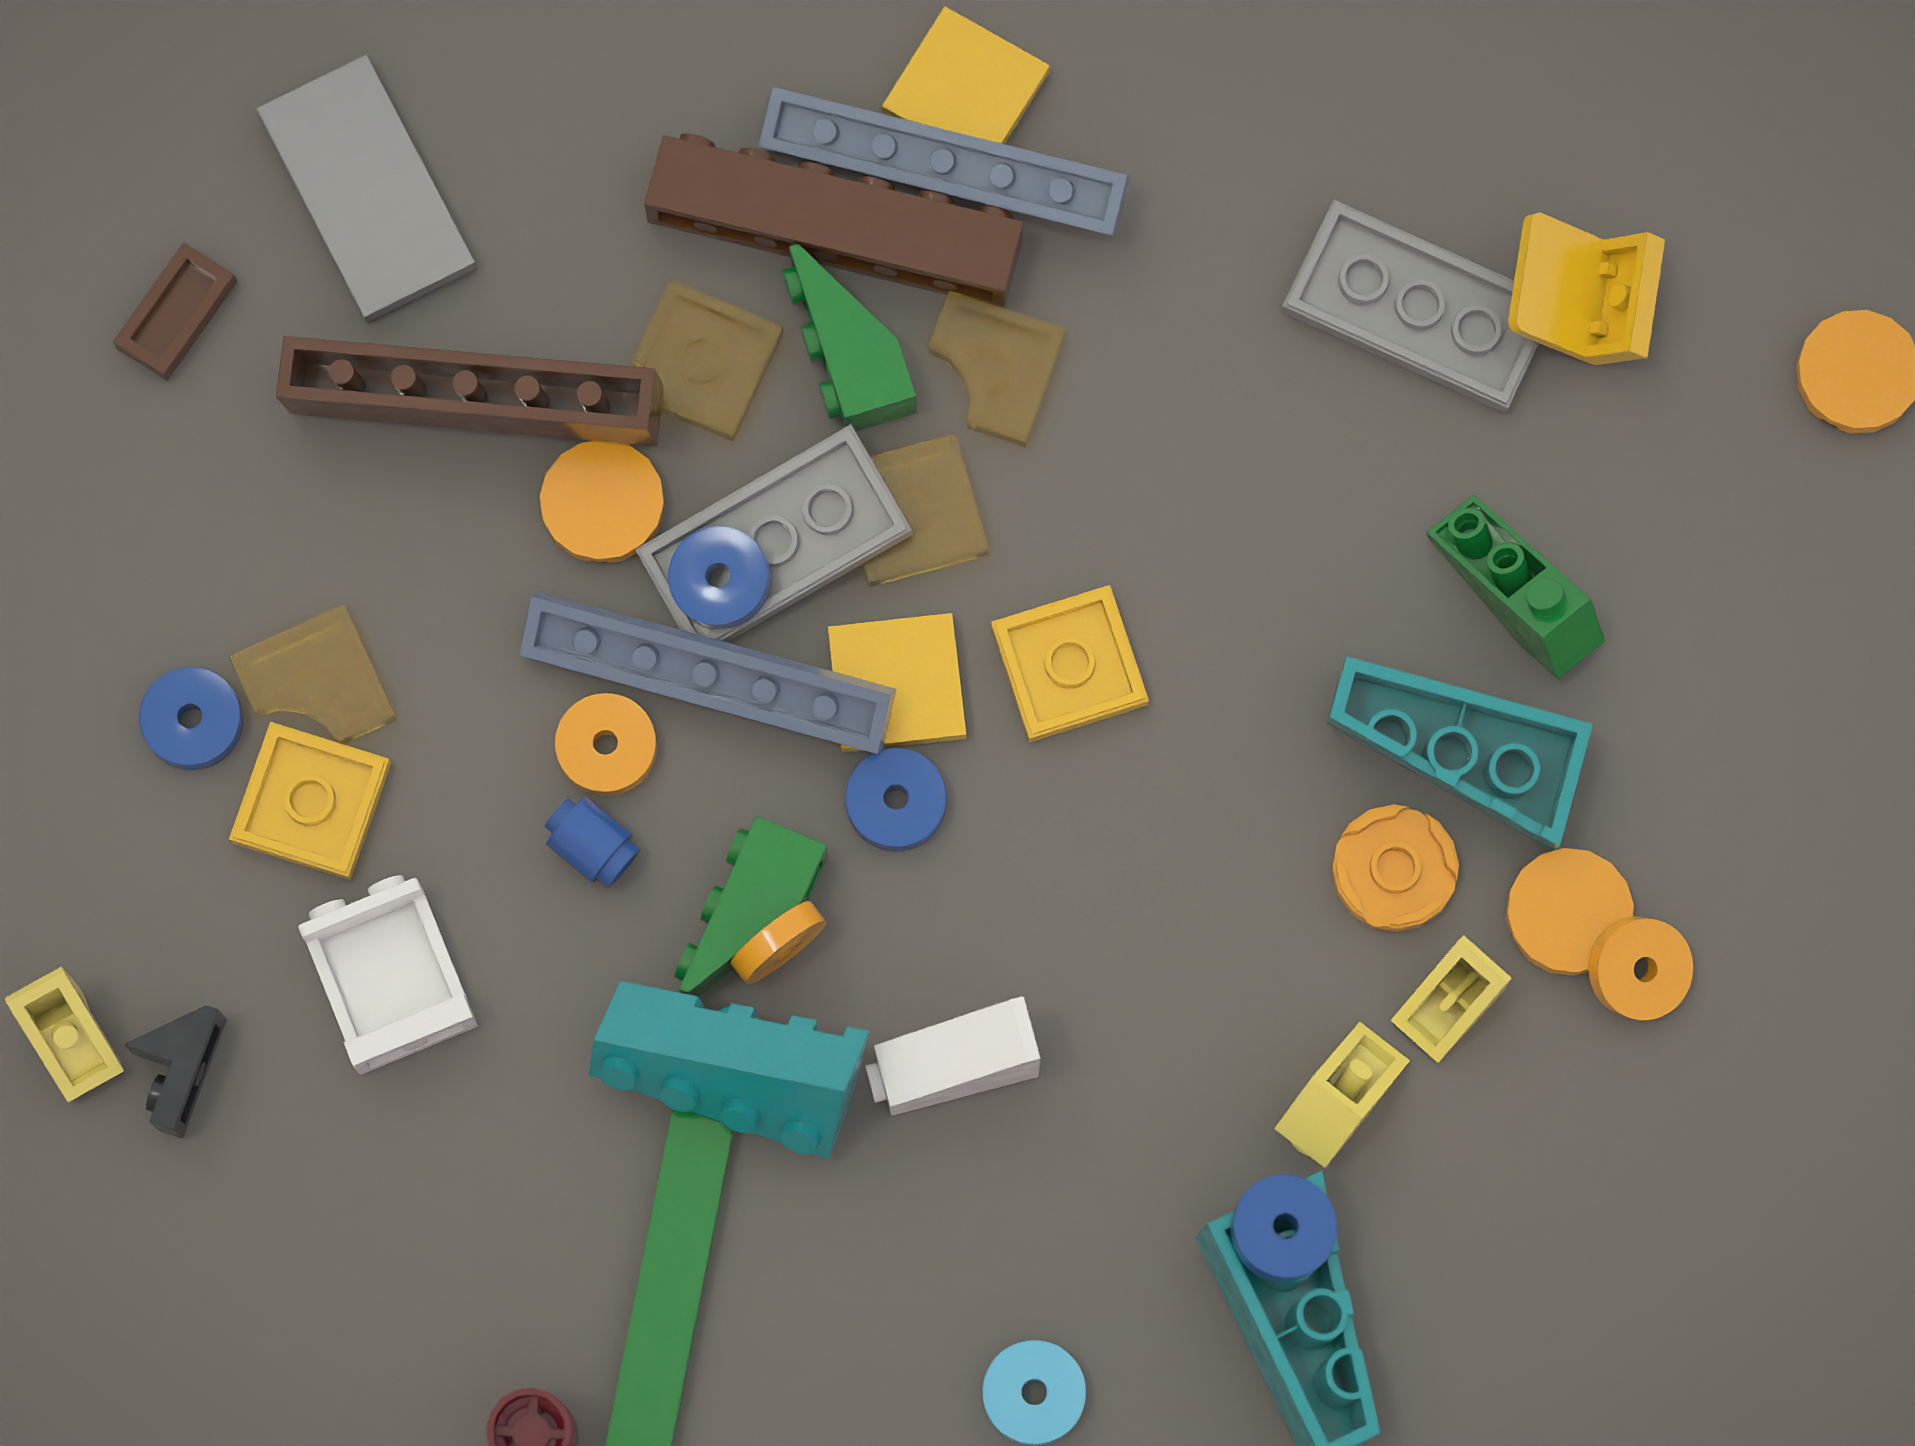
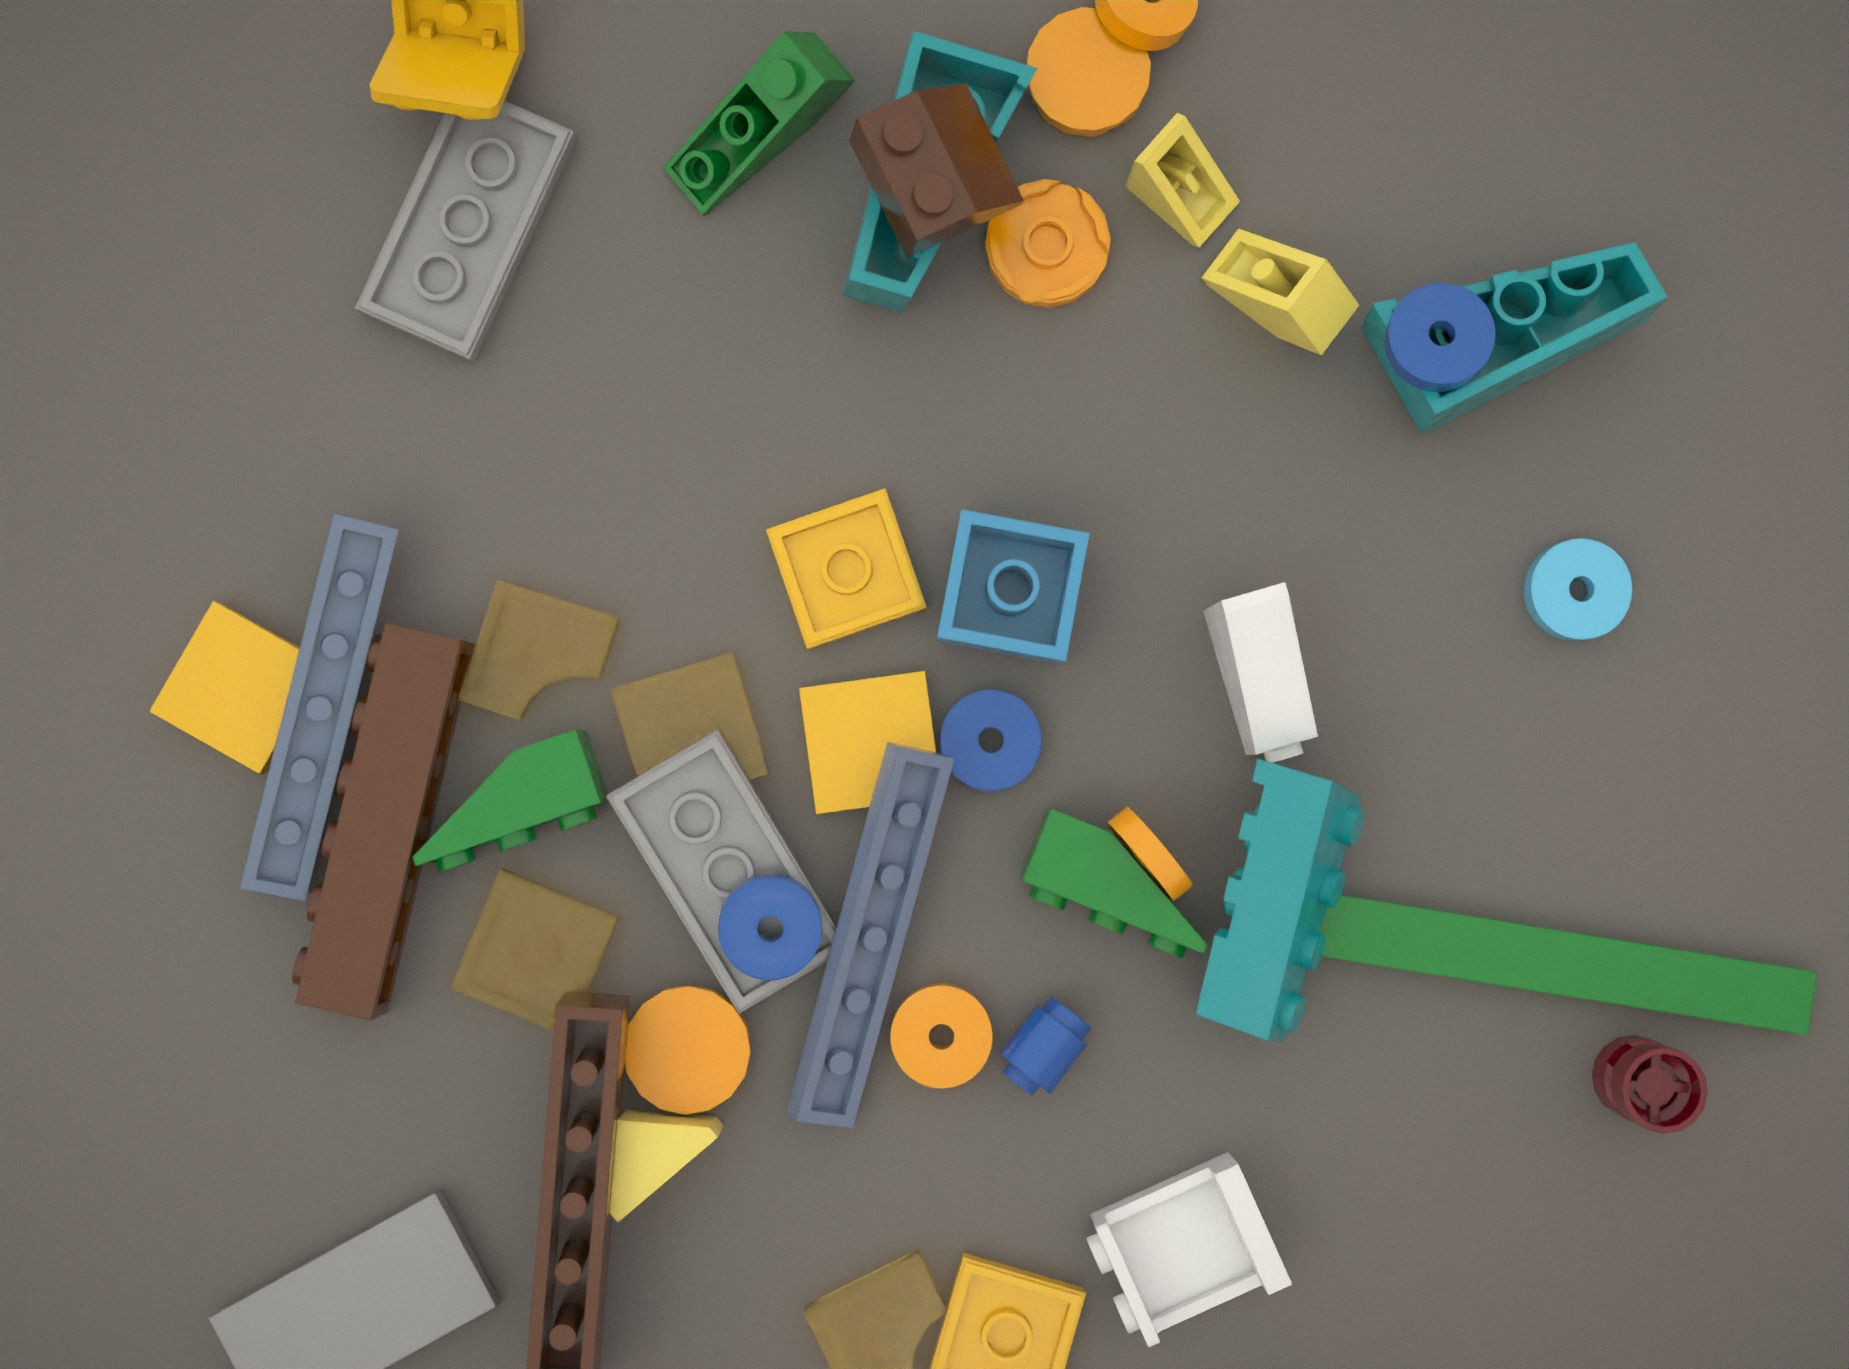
camera: 95 degrees left, 10 degrees up
none -> light yellow slope [609,1109,724,1222]
none -> reddish brown slope [849,83,1024,259]
none -> dark azure brick [937,509,1090,665]

